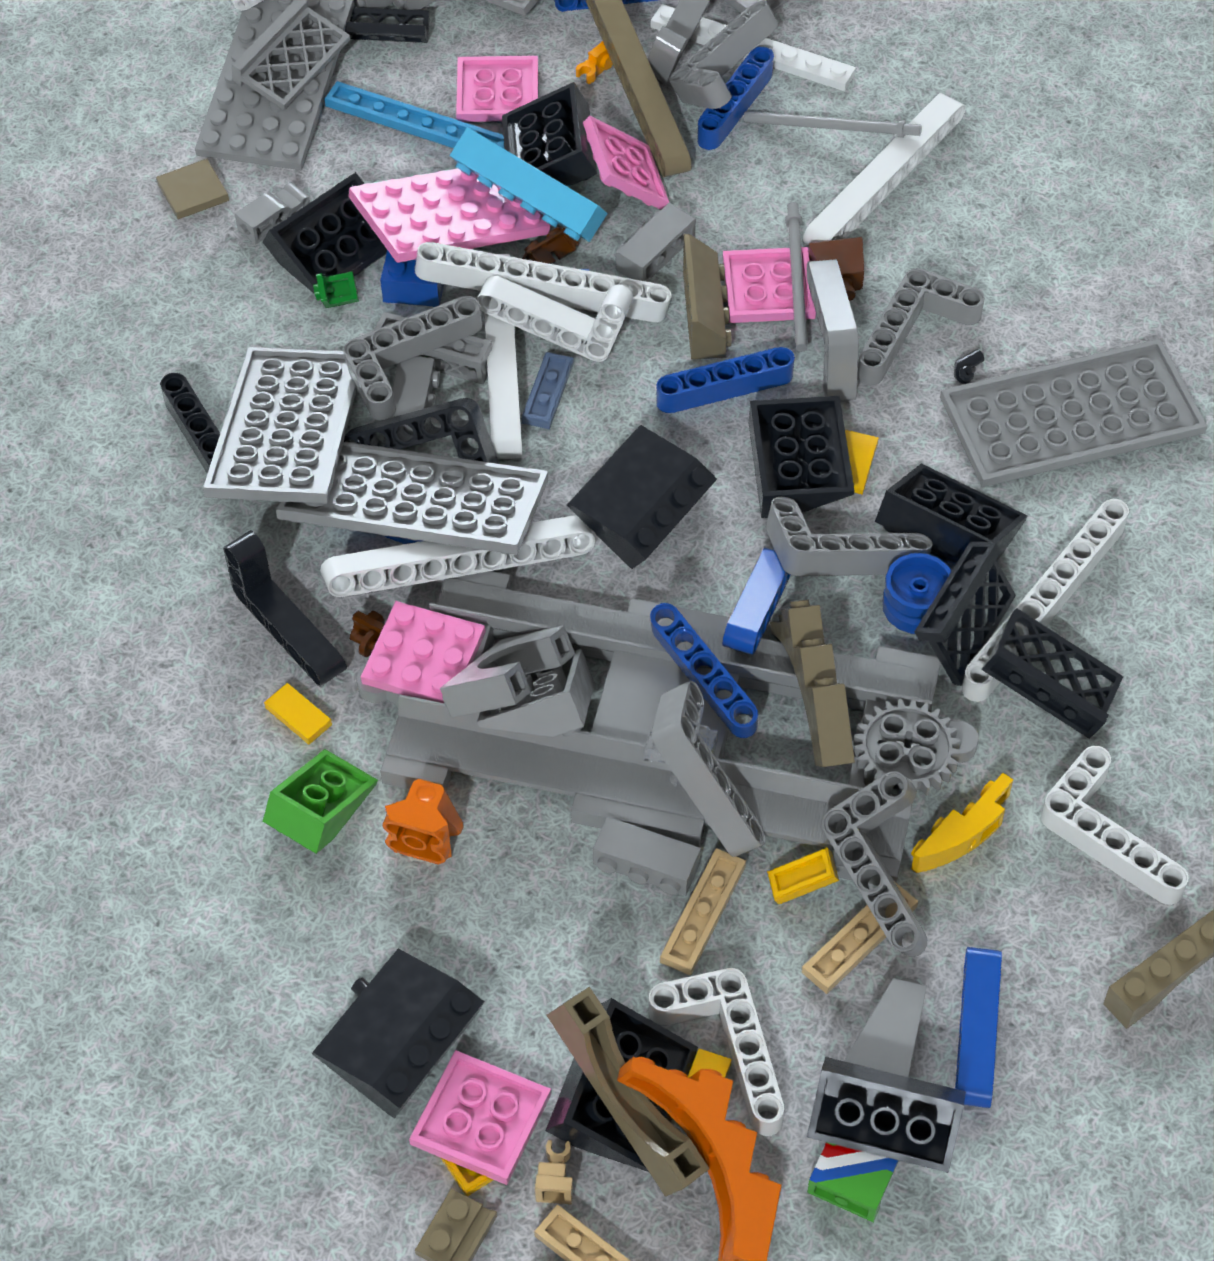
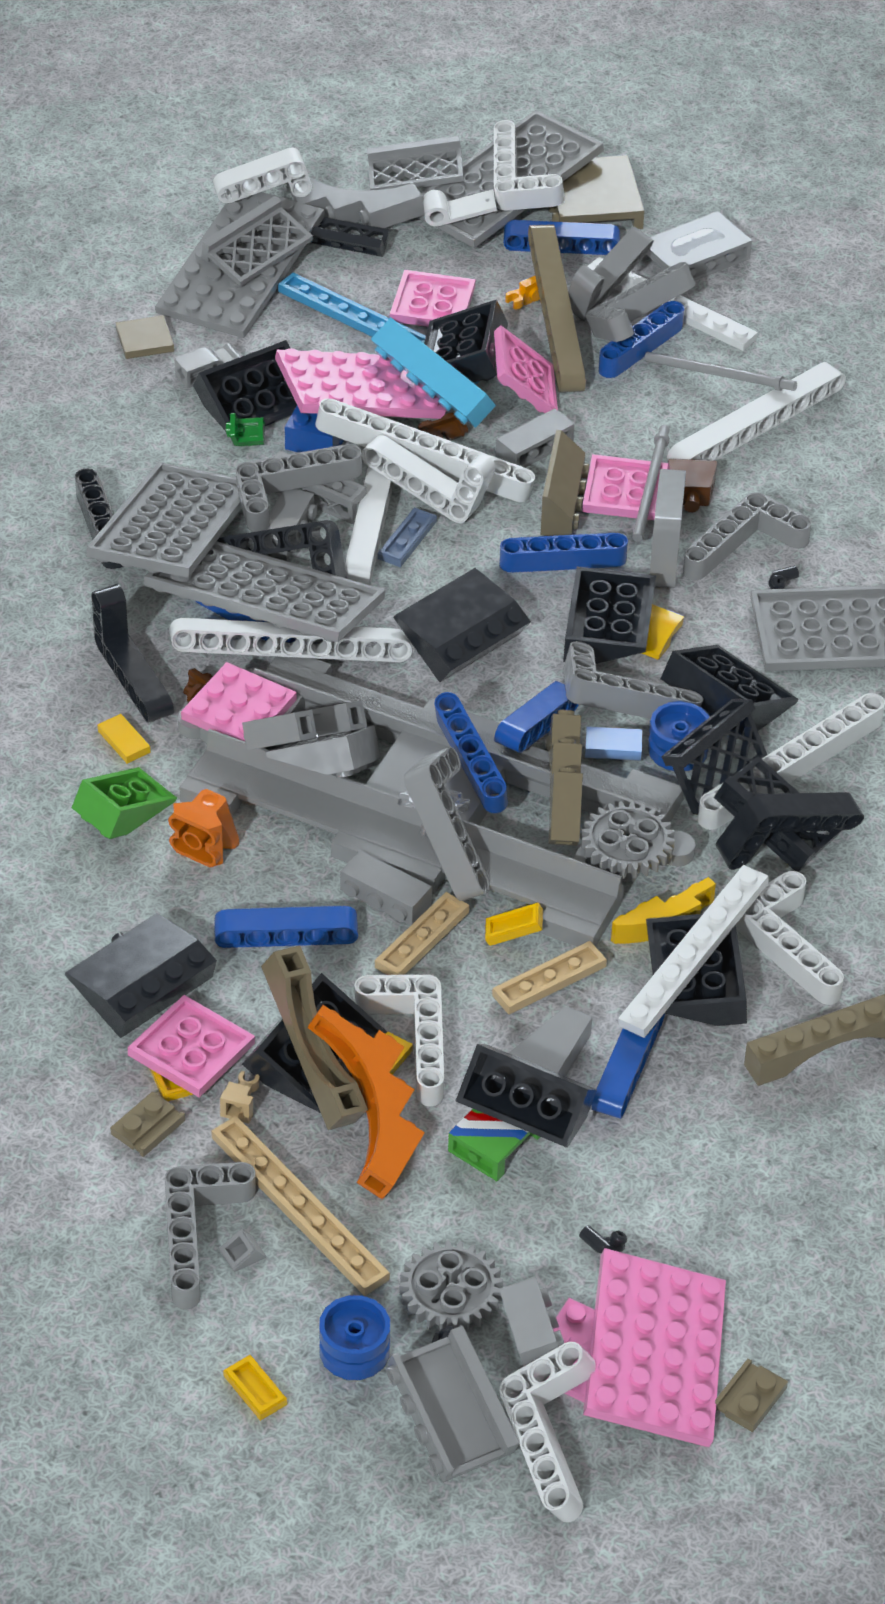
camera: 10 degrees right, 10 degrees down
light grey beam [822,771,928,957] -> none
none -> blue beam [214,906,358,948]
none -> light blue brick [585,727,642,761]
none -> white plate [618,865,769,1038]
none -> black slope [646,914,747,1026]
none -> black beam [716,792,864,870]

